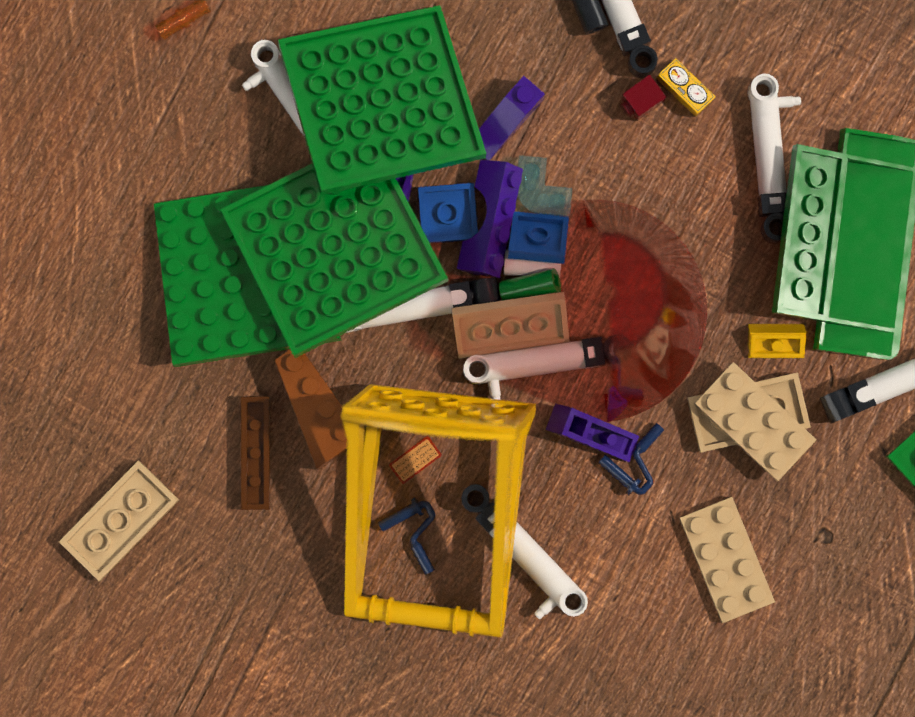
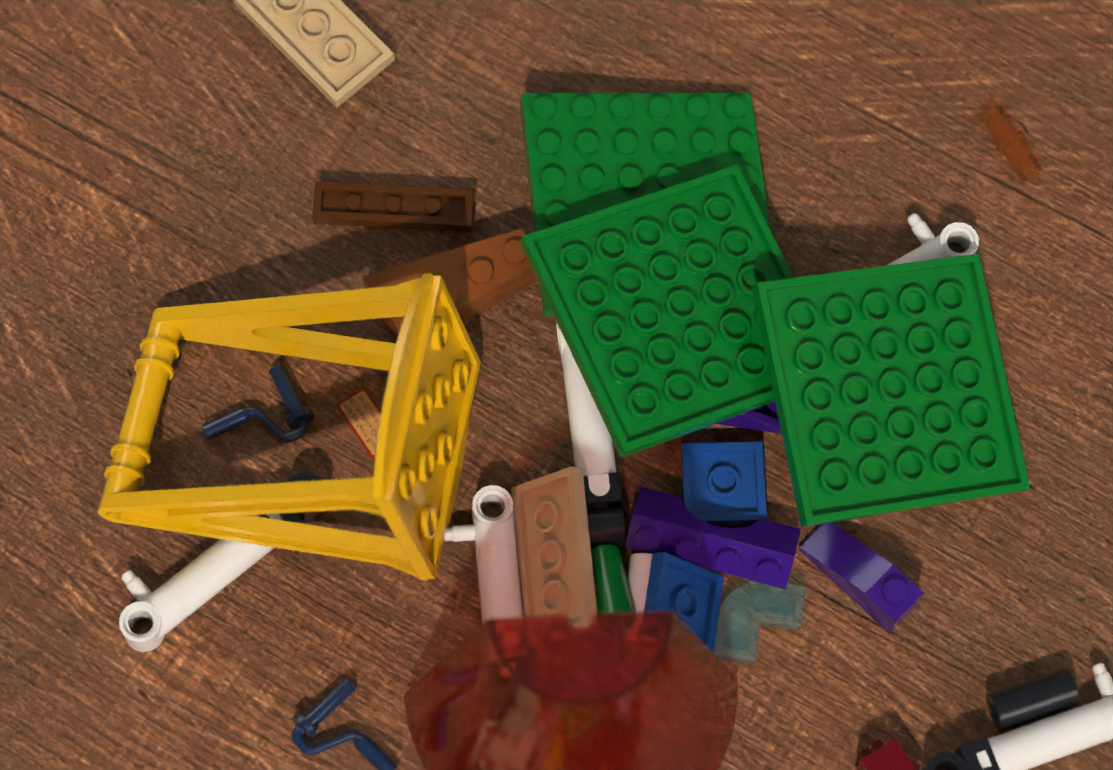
camera: 85 degrees right, 15 degrees down
dark purple slope [545,403,639,462] -> none

